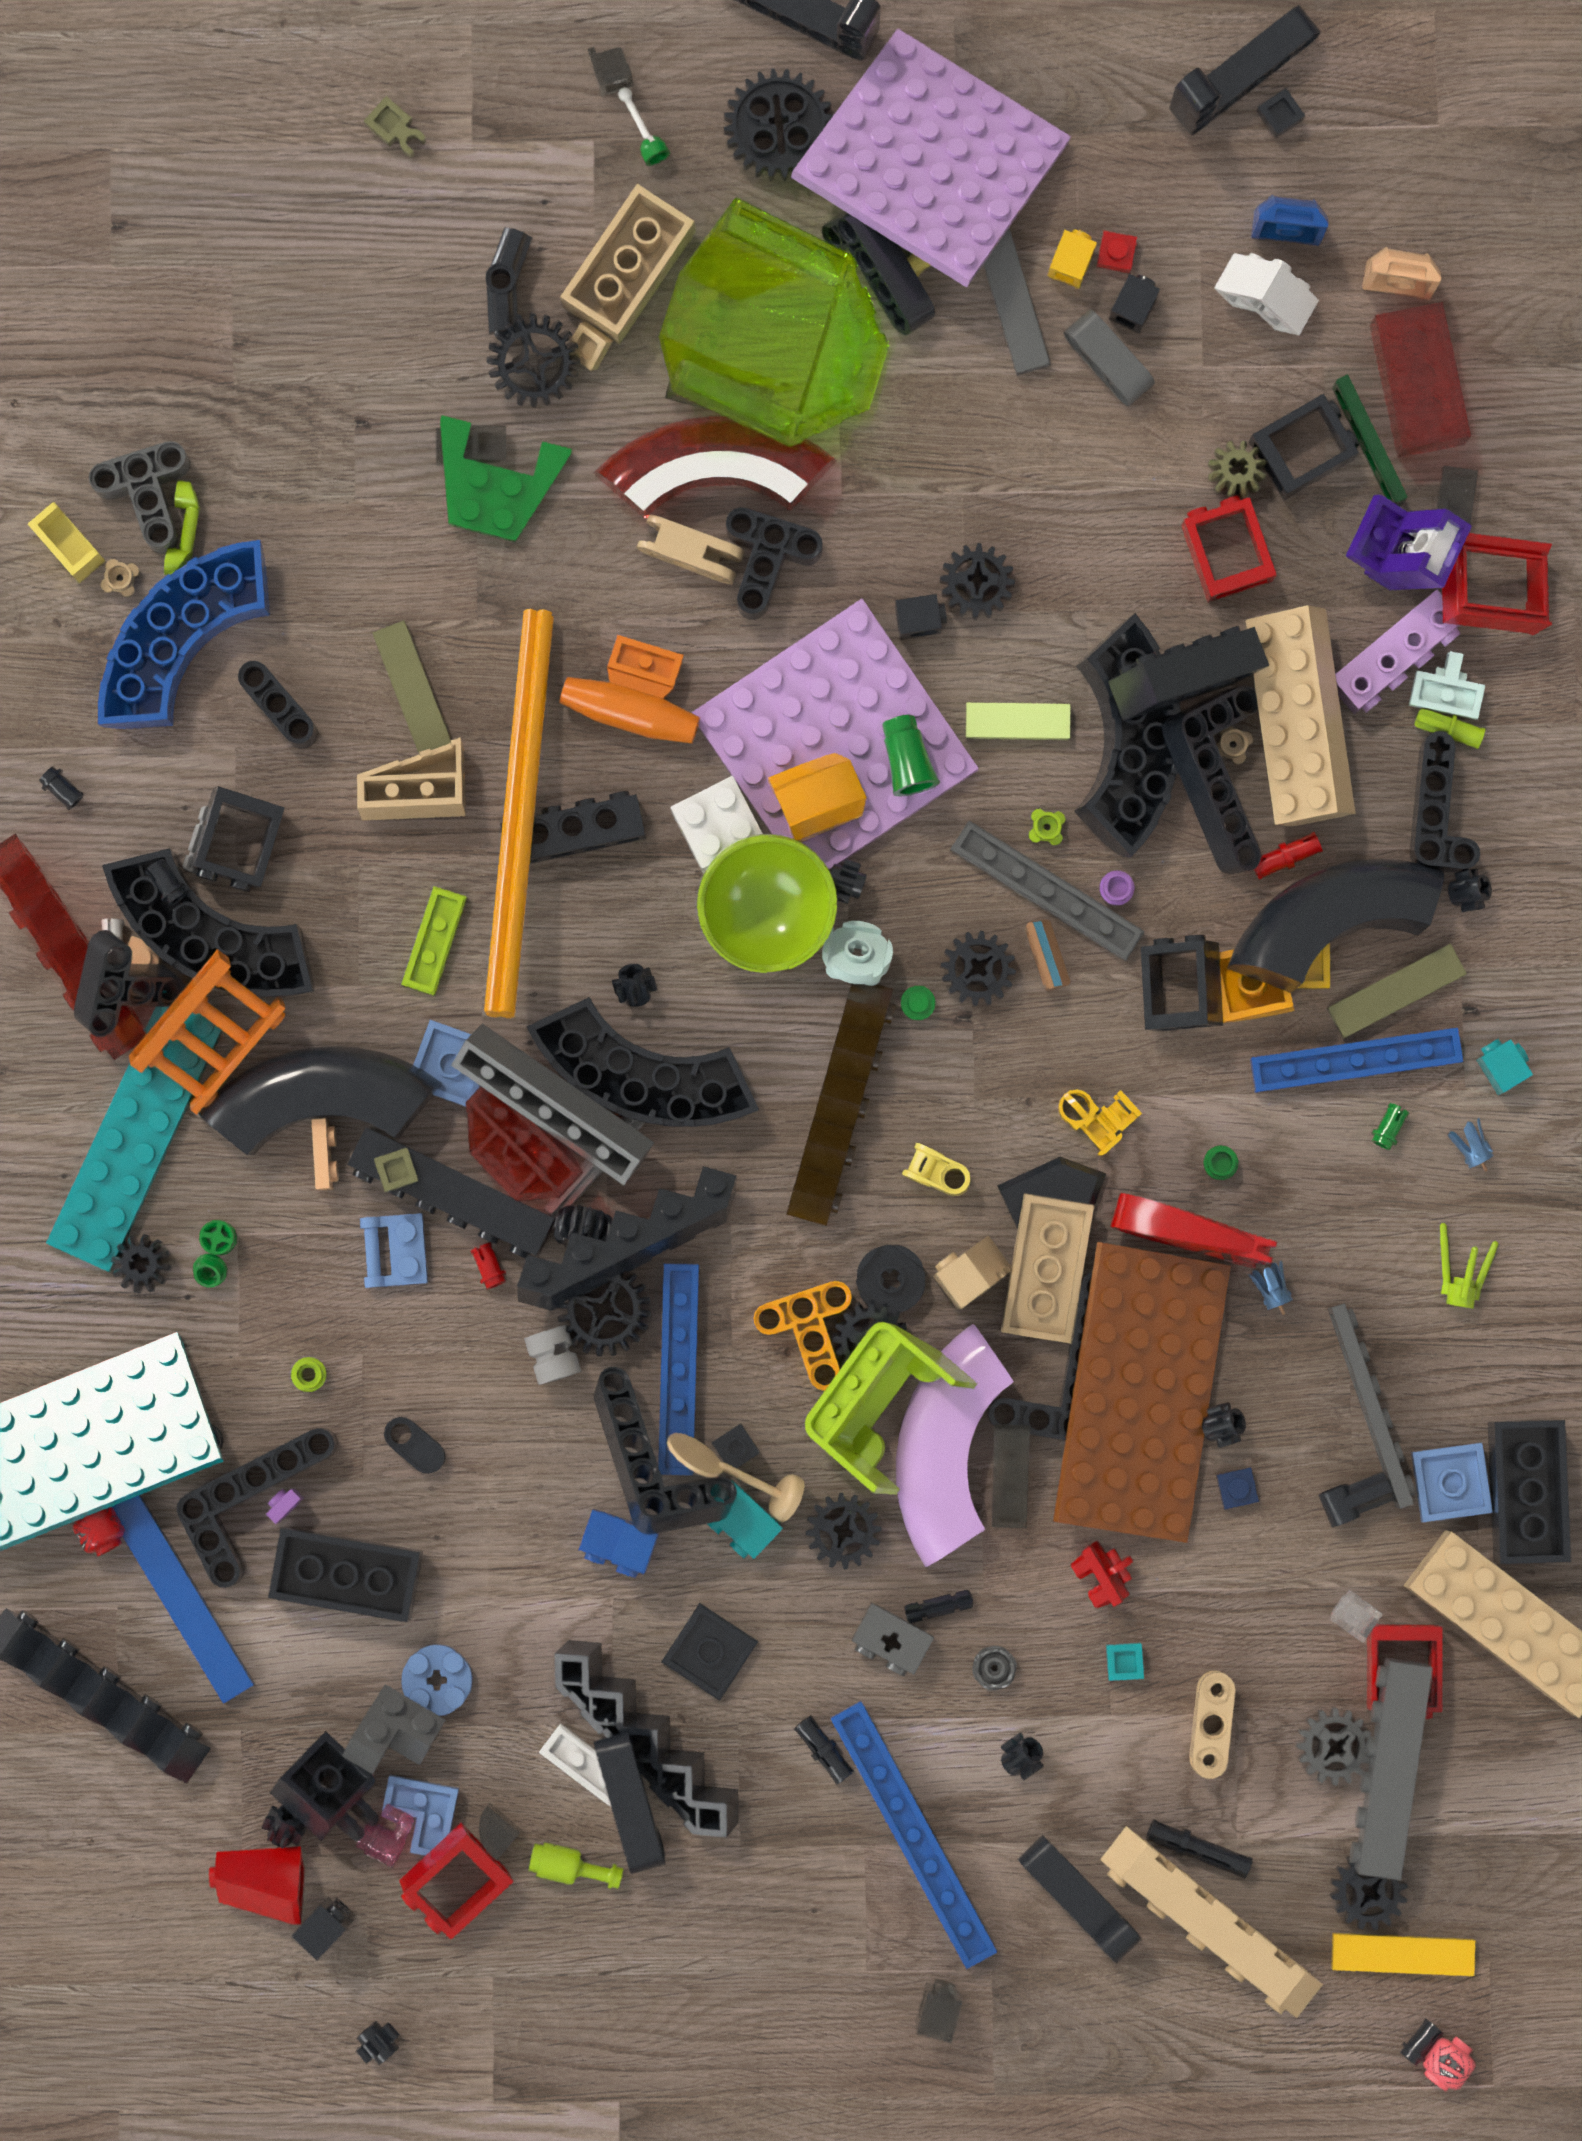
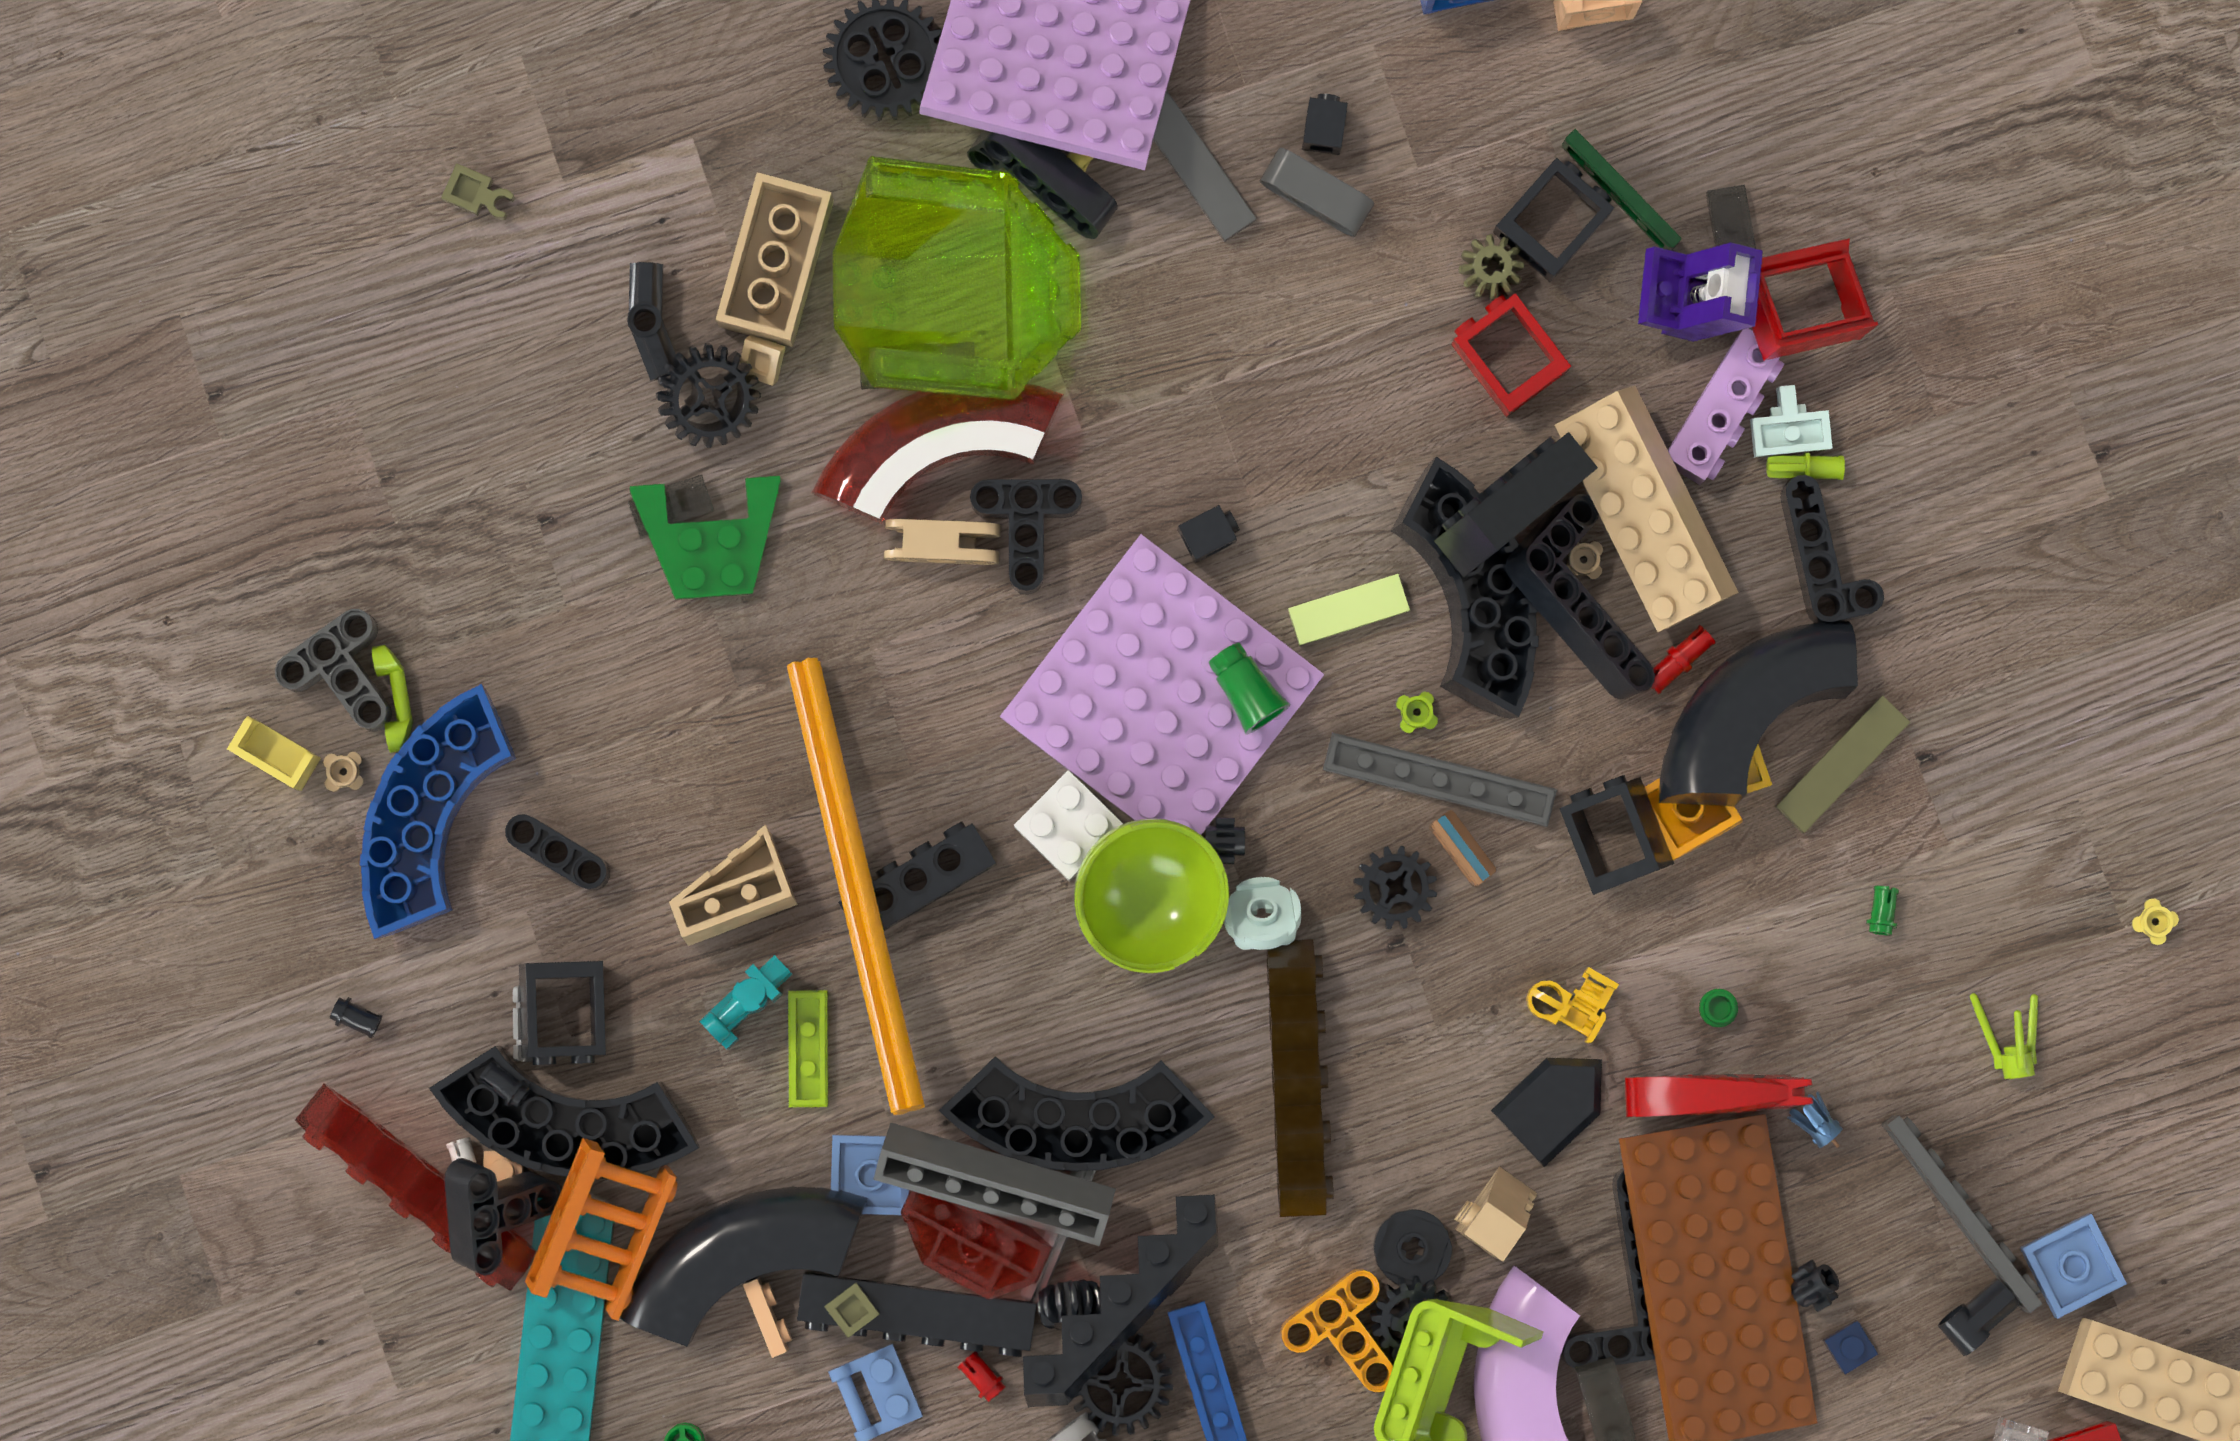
camera: 25 degrees left, 0 degrees up
olive tile [372,621,451,754] -> none
orange plate [560,635,700,744] -> none
clear smoke panel [588,47,633,97] -> none
black gear [612,964,657,1007] -> none
hinge [618,88,670,166] -> none
light orange slope [768,753,867,842] -> none
green plate [901,985,936,1021] -> none
light yellow piece [902,1143,971,1196] -> none
black gear [939,543,1015,620] -> none
tan plate [1000,1193,1094,1344] -> none
yellow brick [1048,230,1097,289] -> none
red plate [1096,230,1137,274] -> none
medium lavender plate [1099,871,1134,906] -> none
white brick [1214,253,1319,336] -> none
blue plate [1250,1028,1463,1093] -> none
clear red brick [1369,302,1471,458] -> none
black gear [1448,868,1492,913] -> none
flat silver piece [1448,1118,1494,1172] -> none
teal brick [1476,1038,1533,1095] -> none
black brick [1488,1420,1571,1564] -> none
none -> teal hips [699,955,793,1050]

